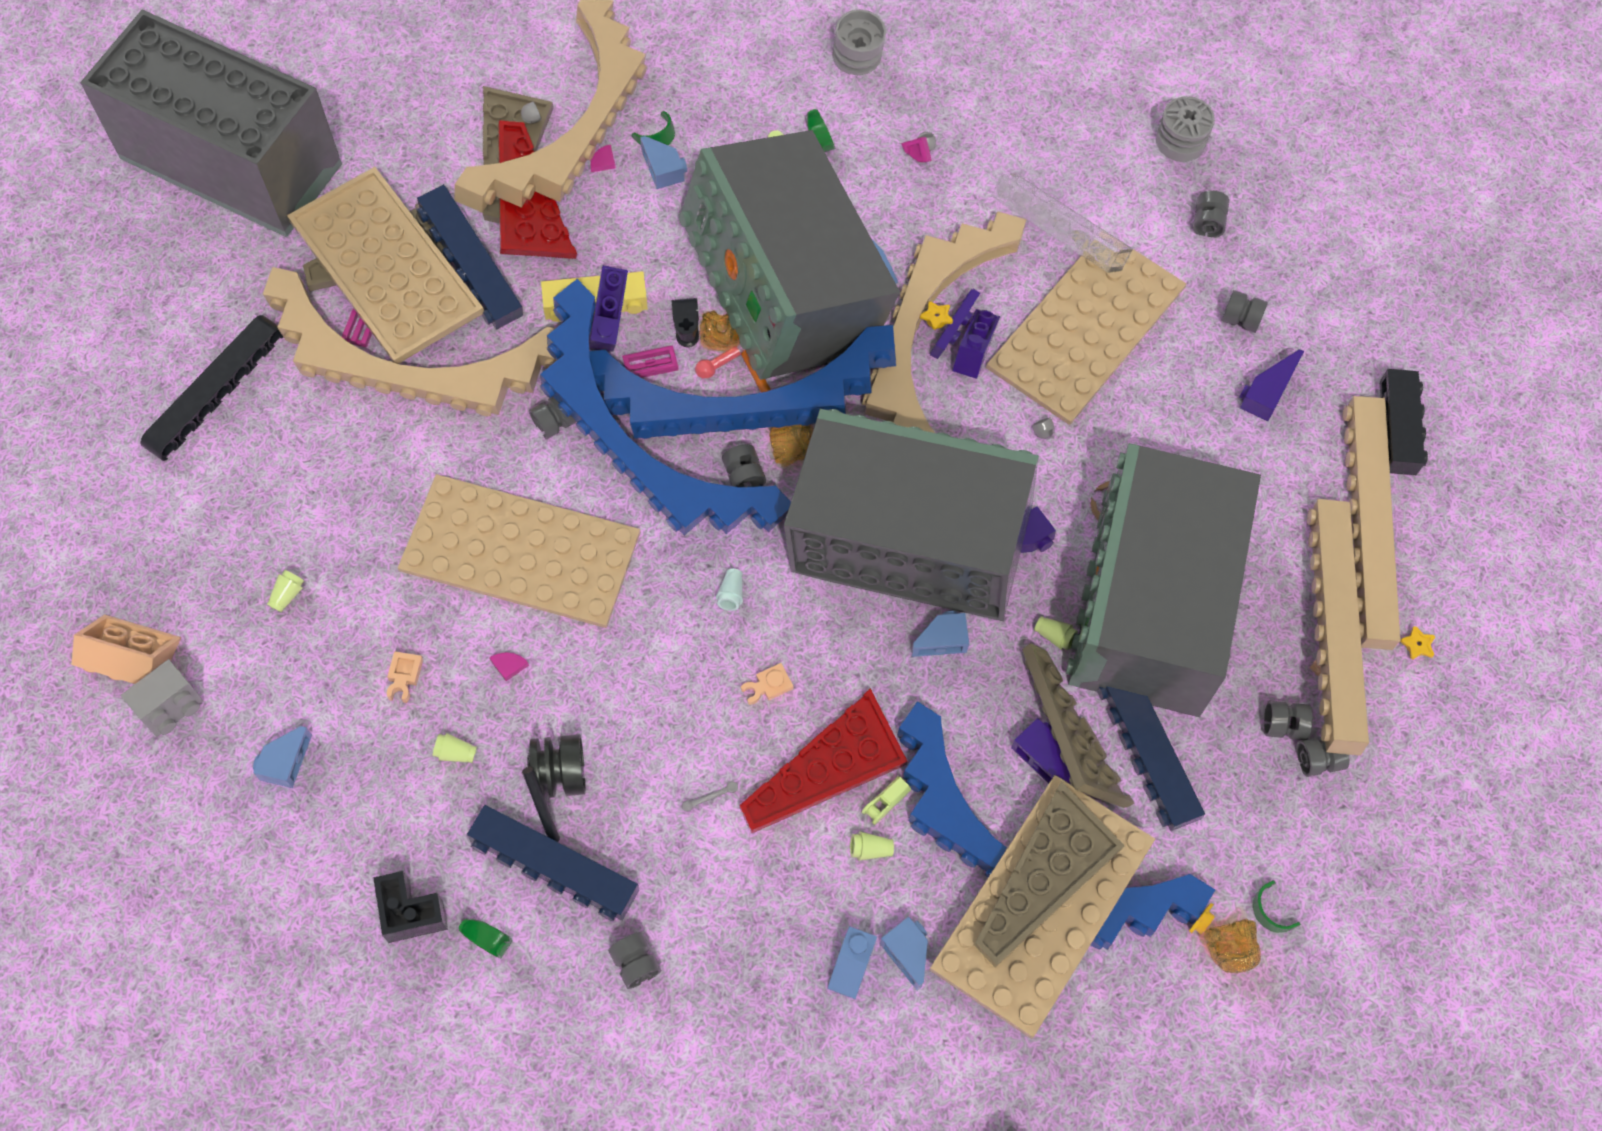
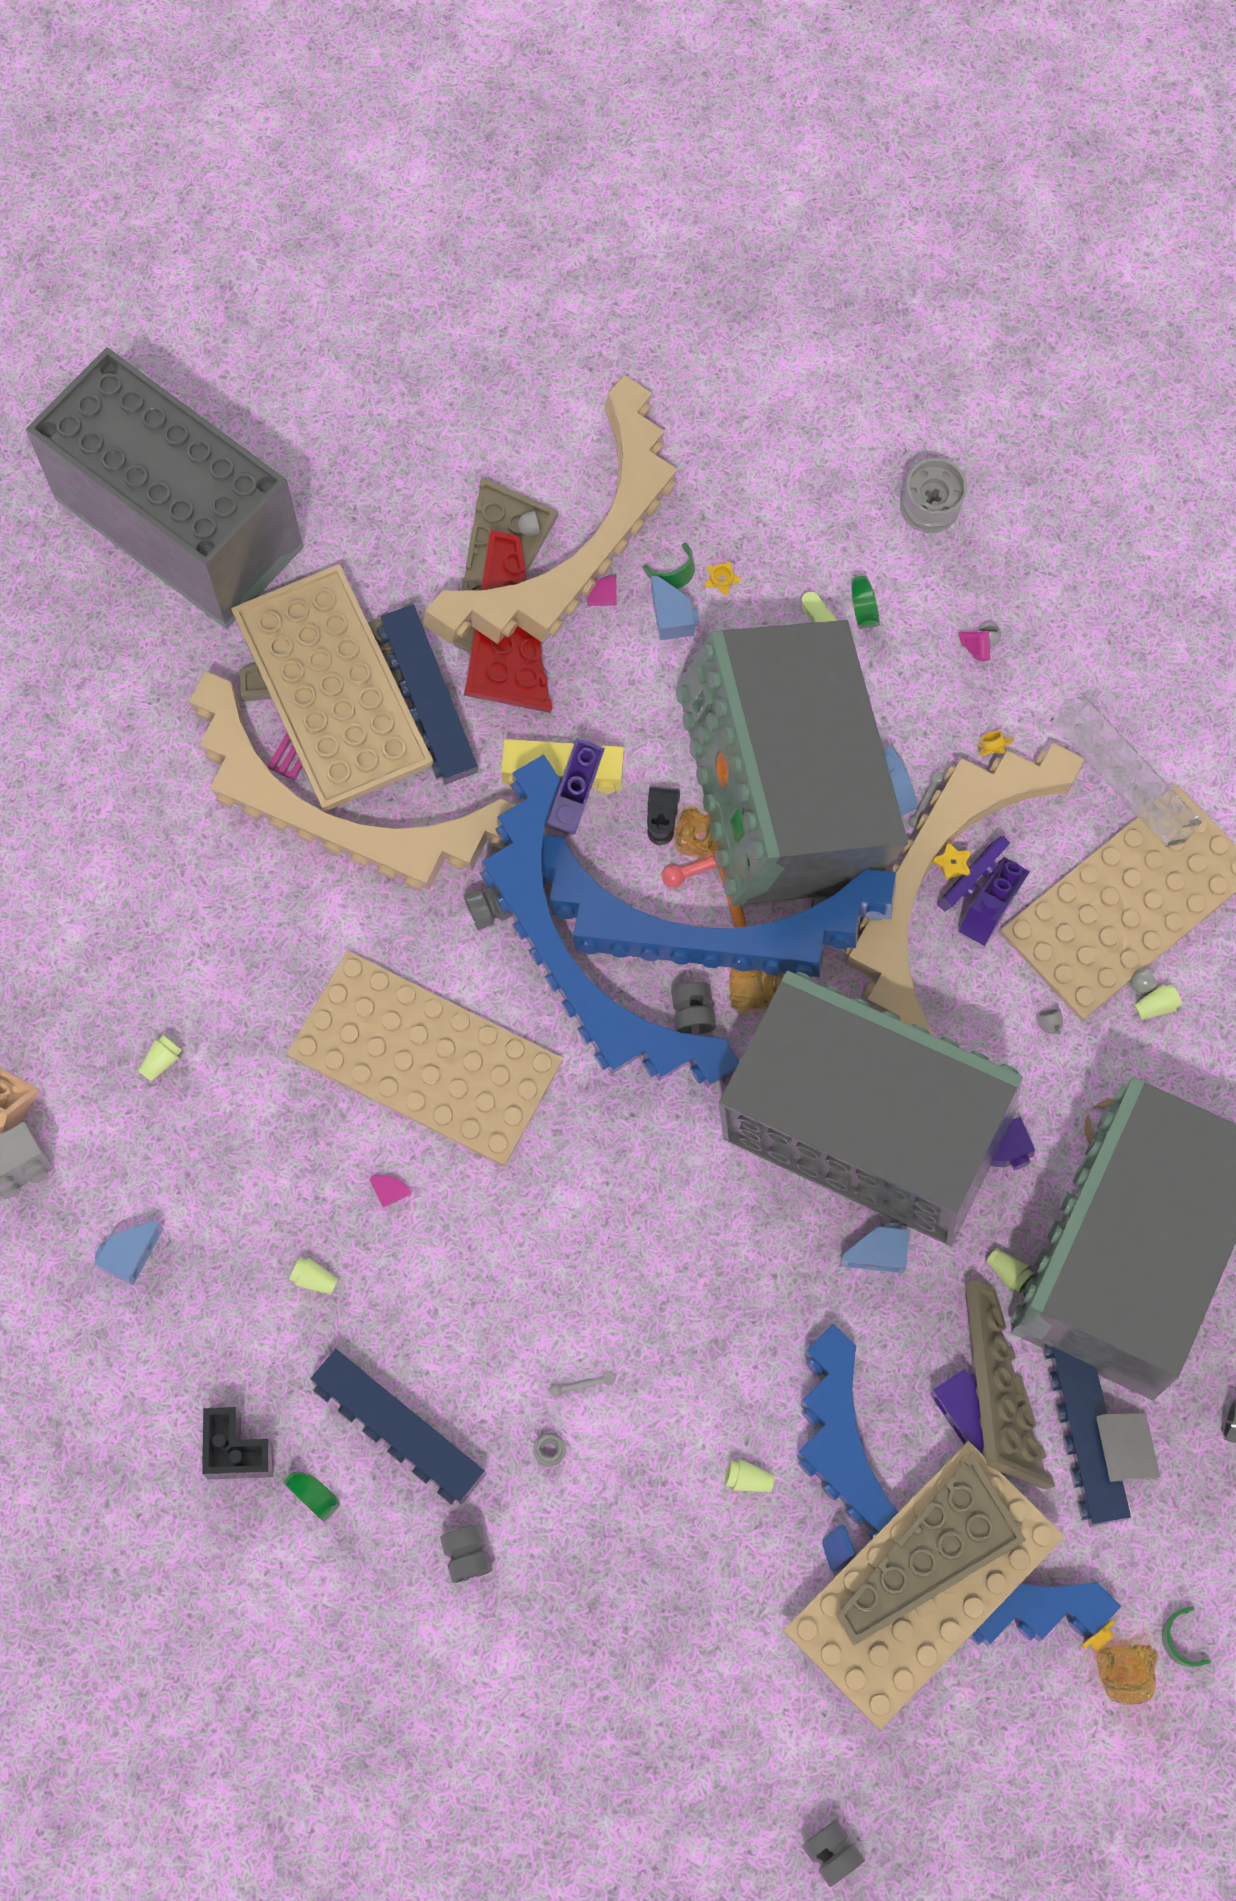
camera: 15 degrees right, 5 degrees up
black beam [140,315,284,461] -> none
light nougat plate [387,651,423,703] -> none
black bar [522,767,560,842] -> none
pearl dark grey wheel [527,734,586,798] -> none
dark pink tile [622,345,679,378] -> none
light aqua cone [716,568,743,611] -> none
red wing [740,688,908,834] -> none
light nougat plate [741,663,794,705] -> none
medium blue slope [827,926,877,999] -> none
yellowish green bar [862,776,911,825] -> none
medium blue slope [880,917,928,991] -> none
none -> light grey plate [533,1433,566,1466]
none -> yellow plate [704,562,742,595]
none -> blue slope [822,1525,856,1571]
none -> light grey hinge [908,771,944,828]
none -> yellow plate [976,731,1014,757]
none -> light grey tile [1096,1413,1160,1482]
none -> light grey hinge [1130,967,1157,994]
none -> yellowish green cone [1133,983,1182,1021]

